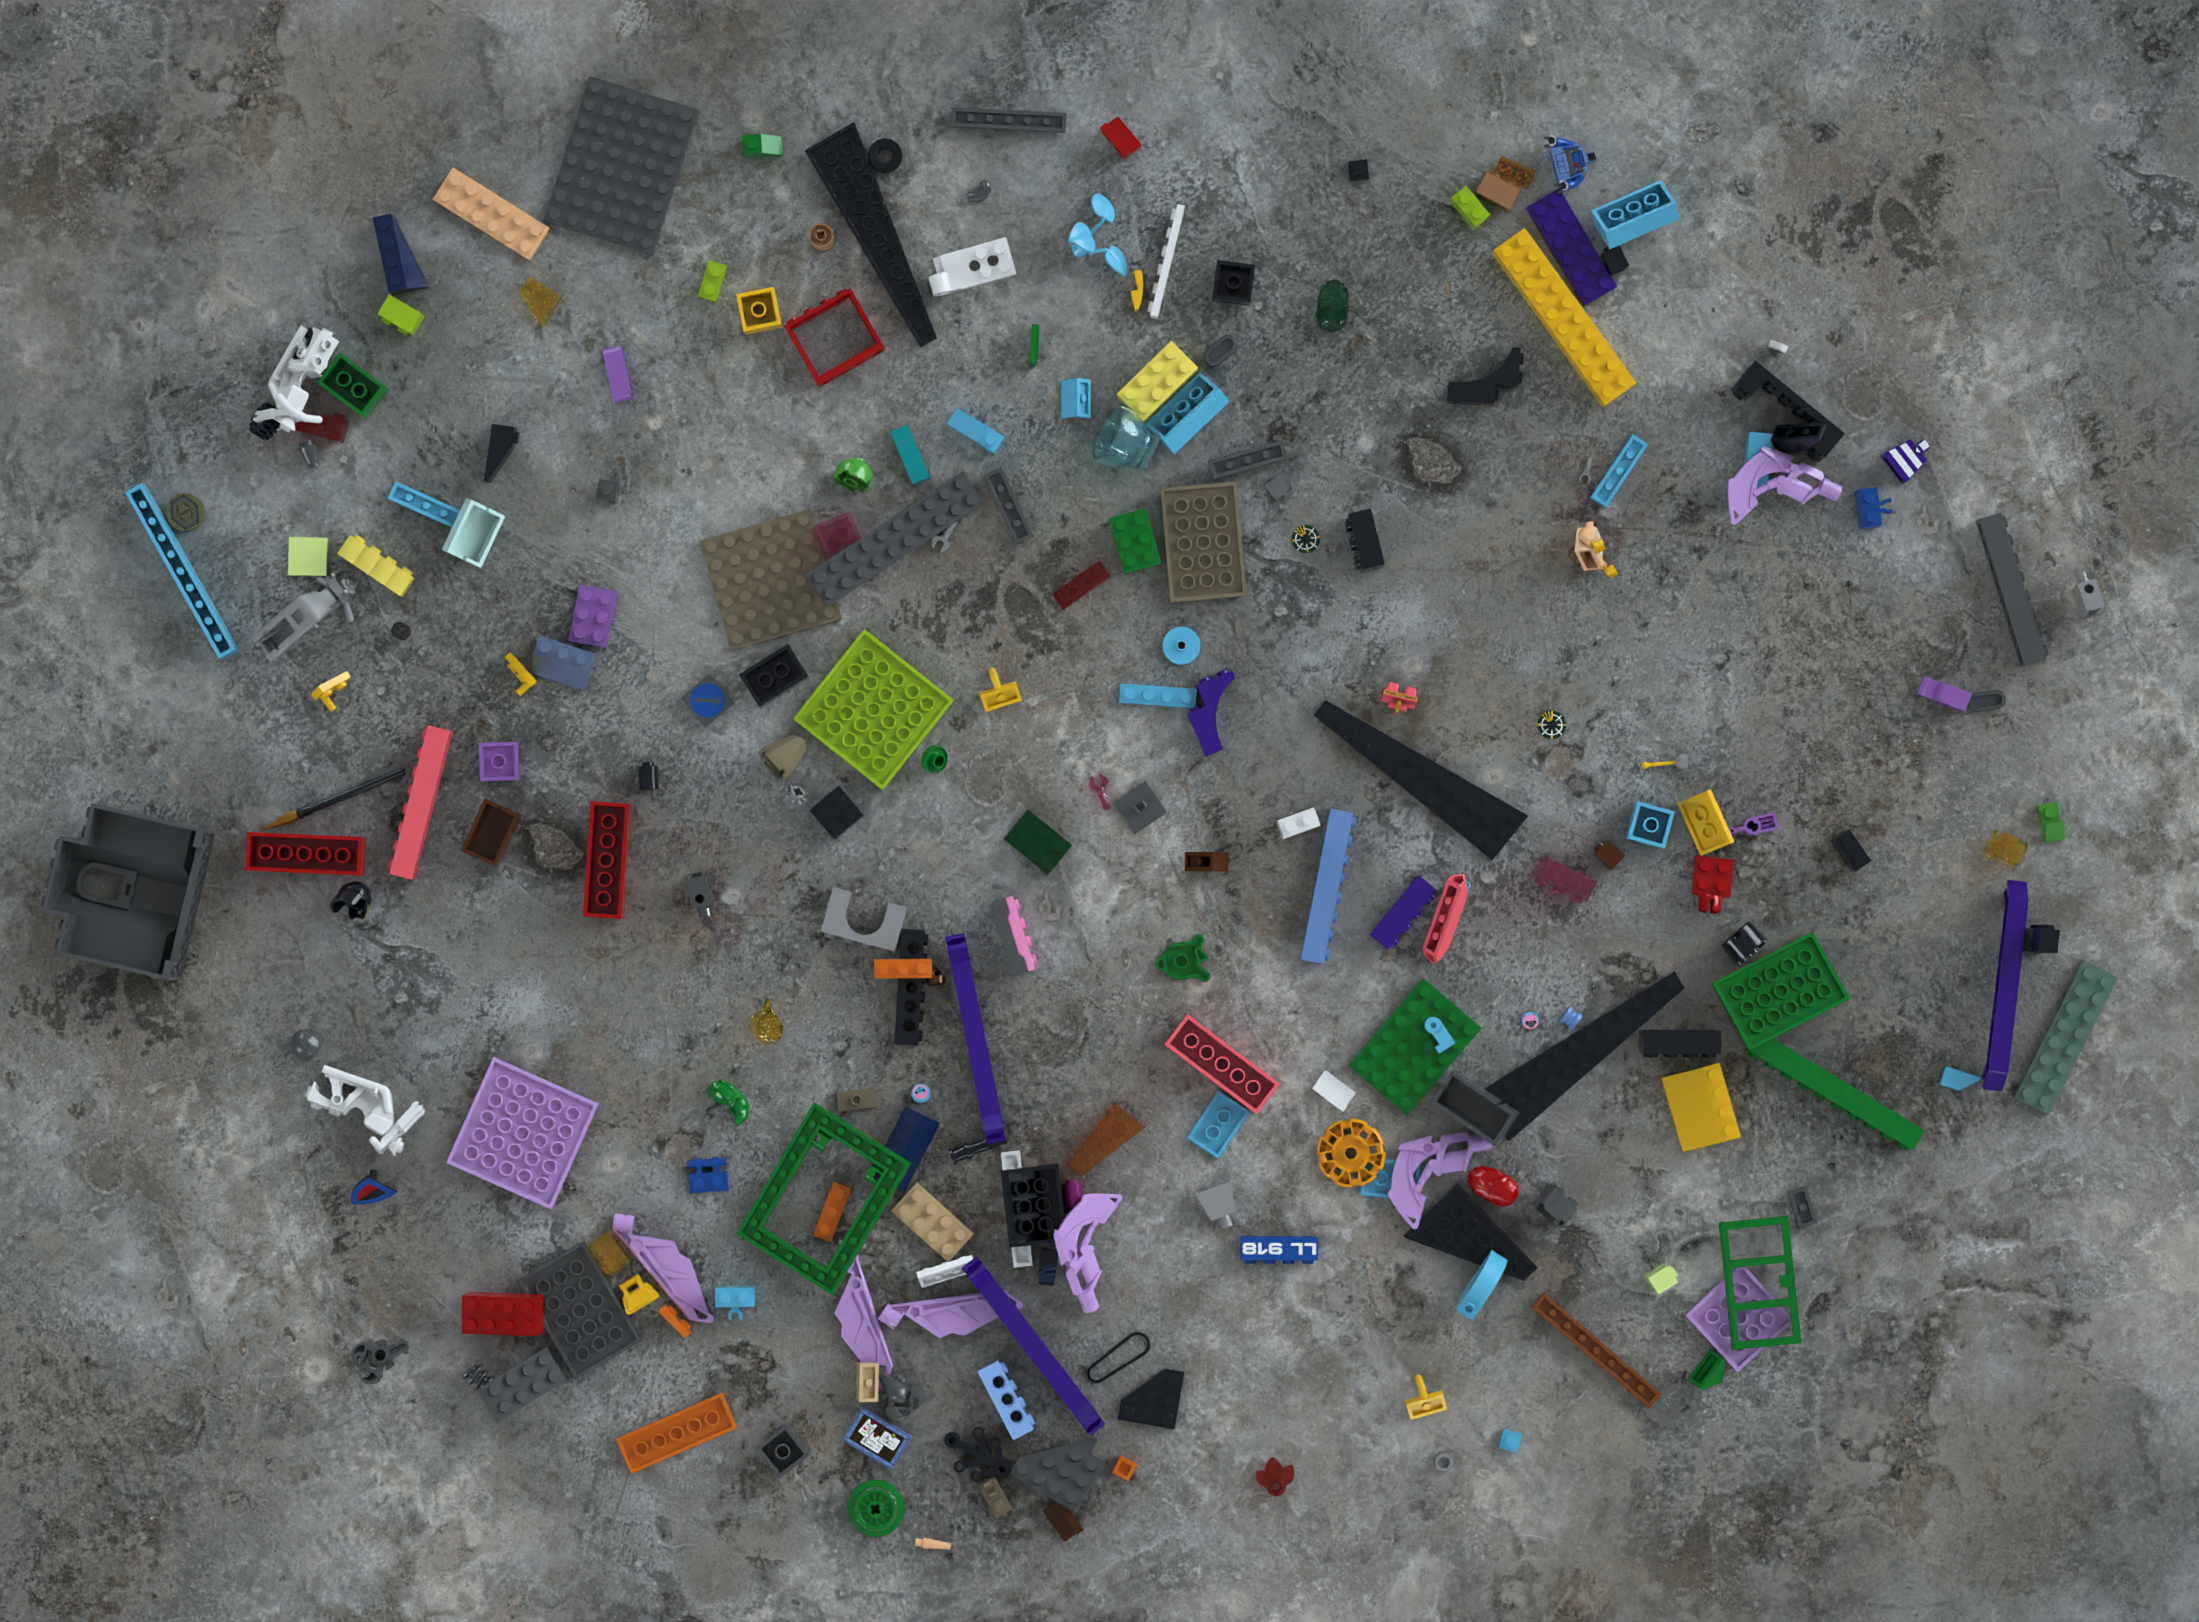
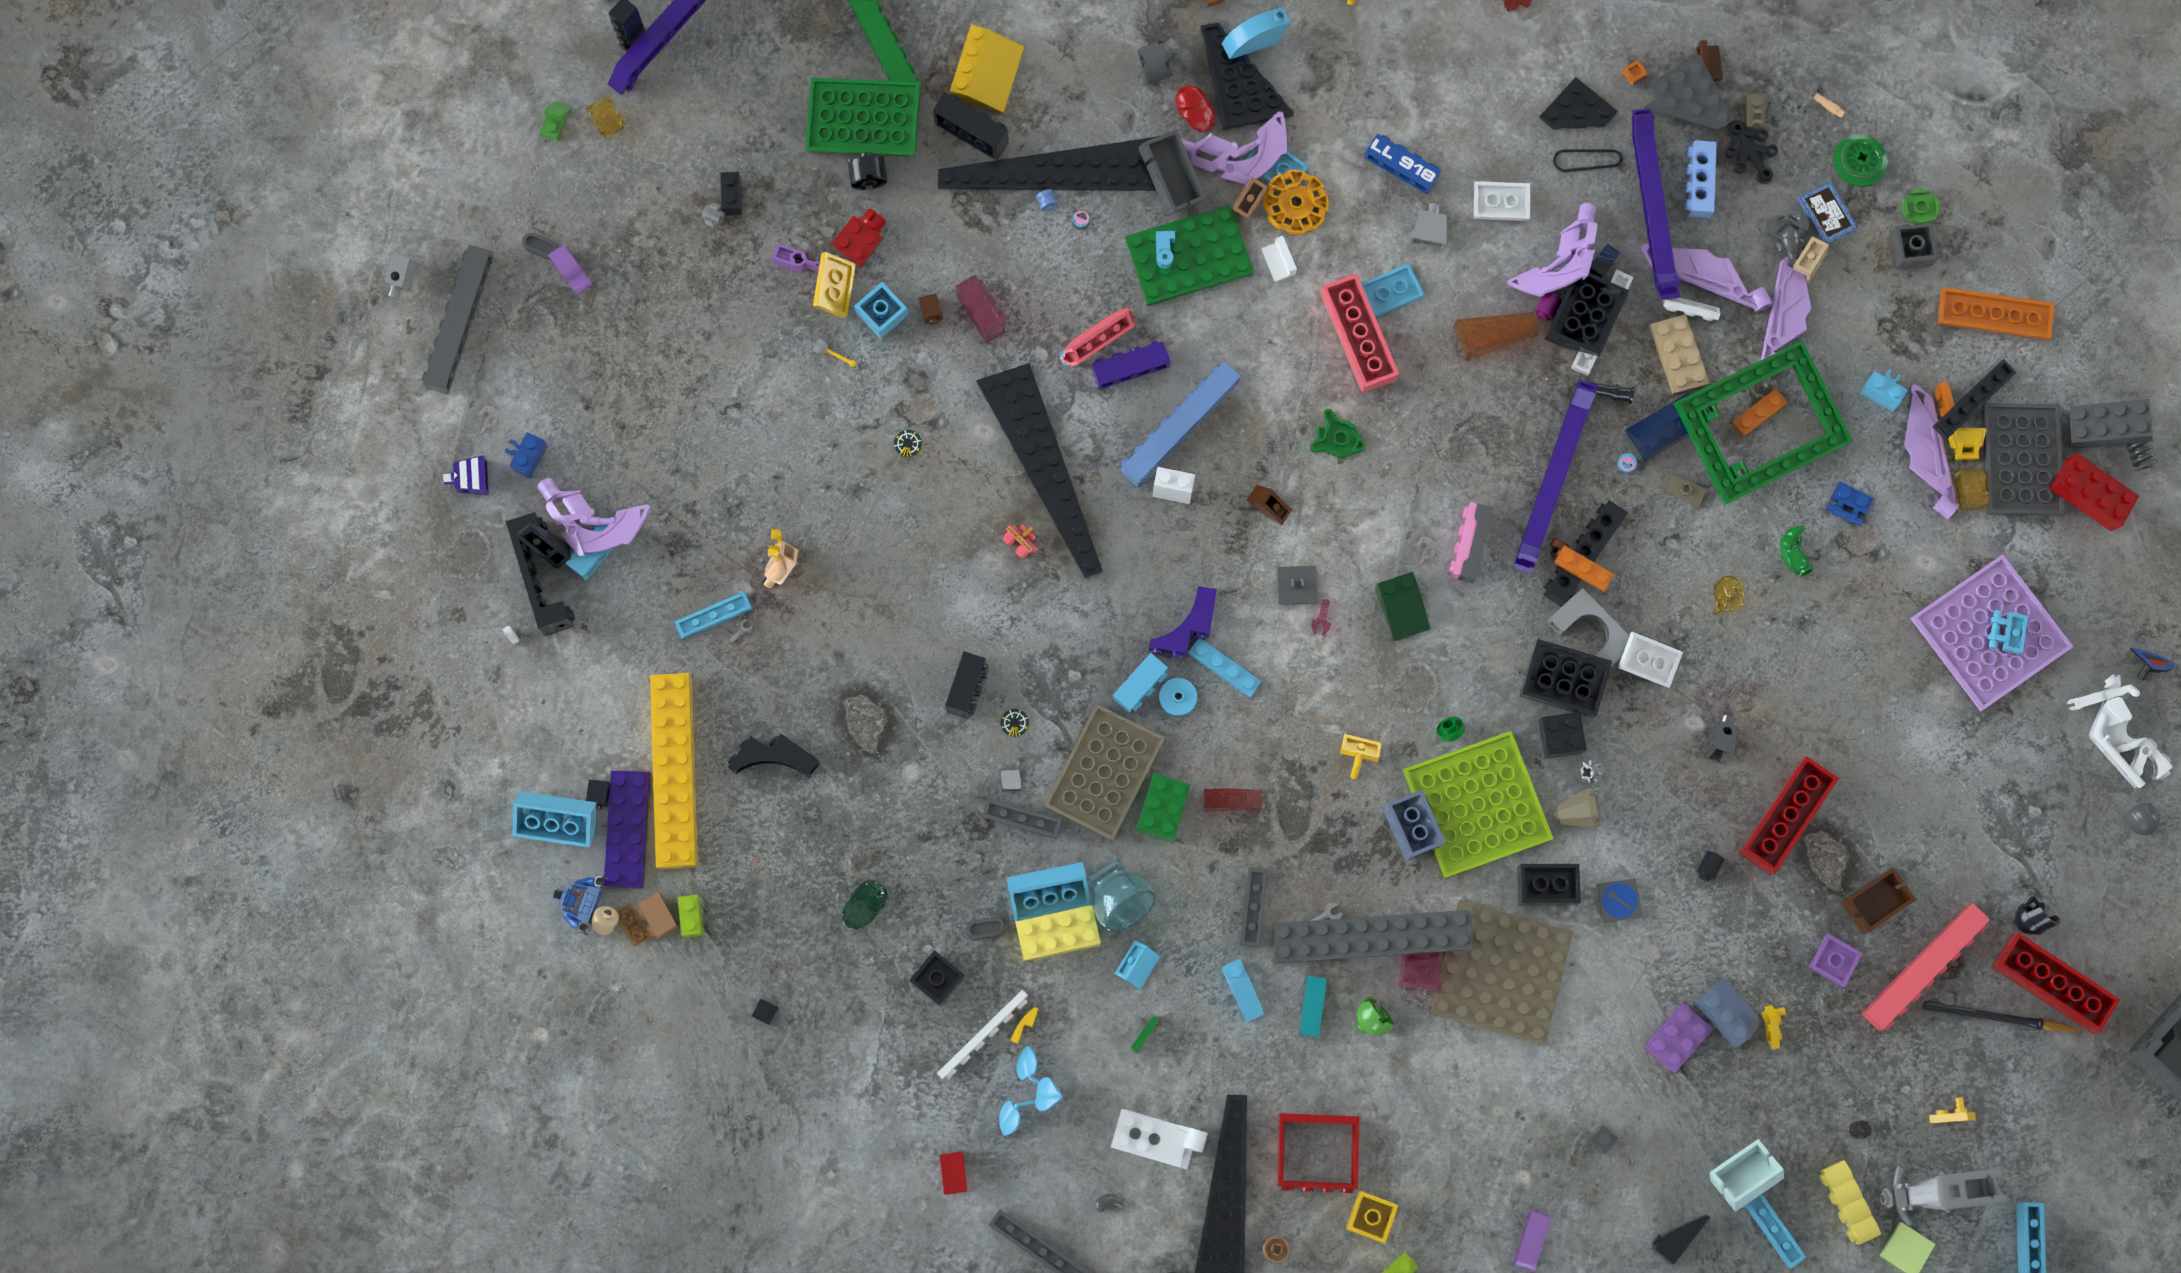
camera: 155 degrees left, 10 degrees down
none -> tan head [591,906,619,935]
none -> light grey gear [702,202,725,227]
none -> medium azure brick [1112,653,1168,714]
none -> medium nougat brick [1231,176,1268,219]
none -> sand blue slope [1382,790,1446,861]
none -> white plate [1473,181,1530,221]
none -> black slope [1519,639,1612,718]
none -> white plate [1618,632,1683,688]
none -> bright green tile [1902,189,1940,225]
none -> black tile [1932,359,2016,440]
none -> medium azure plate [1988,610,2028,654]

